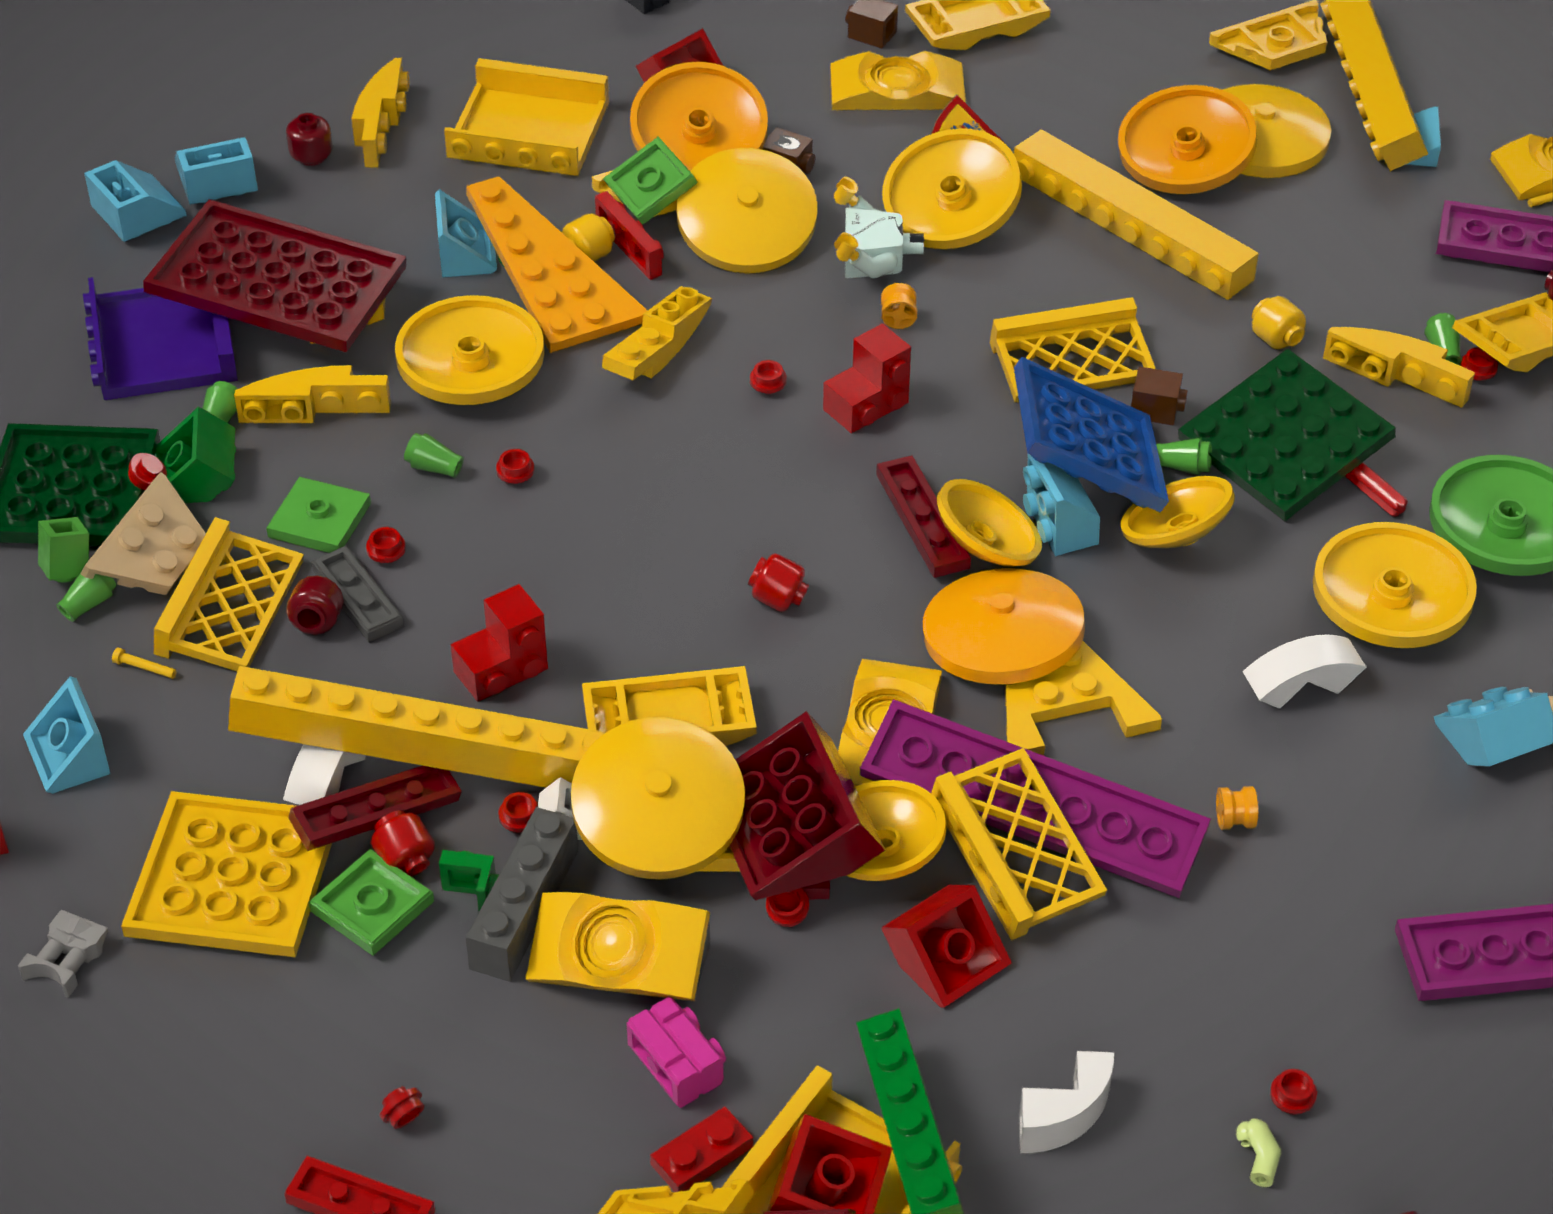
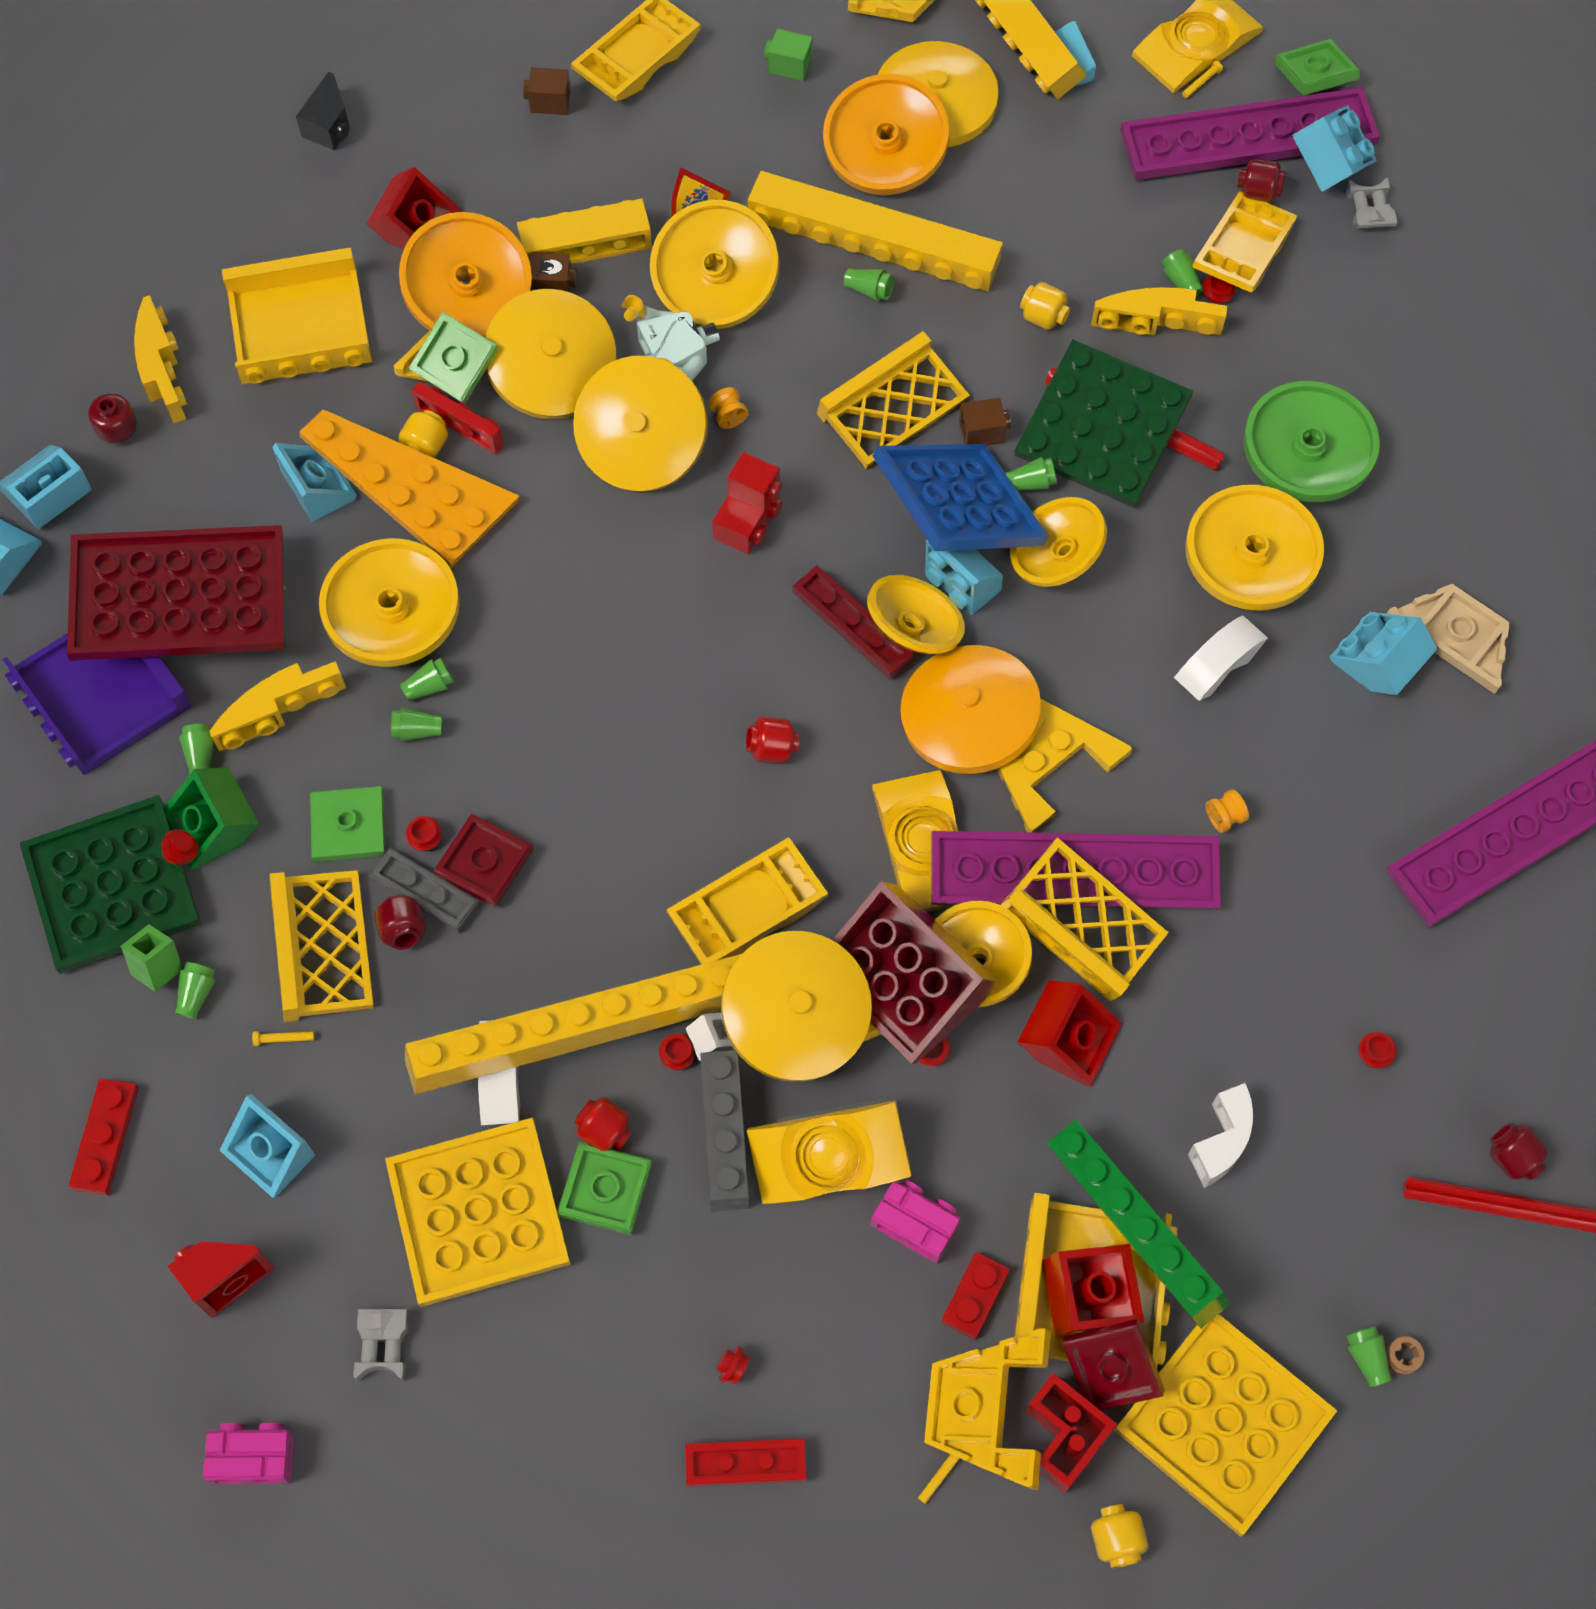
camera: 25 degrees left, 20 degrees up
tan wing [81,472,206,595] -> none
dark red plate [288,766,462,851] -> none
green bracket [439,850,499,912] -> none
red brick [450,584,548,702] -> none
red plate [496,449,535,484] -> none
yellow slope [602,286,712,380] -> none
red plate [750,360,787,394] -> none
yellow slope [830,51,966,110] -> none
yellowish green arm [1236,1118,1281,1187] -> none
none -> bright green cone [400,658,455,702]
none -> dark red plate [433,813,534,908]
none -> yellow brick [517,198,652,264]
none -> yellow dish [573,356,708,492]
none -> bright green brick [764,28,813,81]
none -> bright green cone [844,268,894,302]

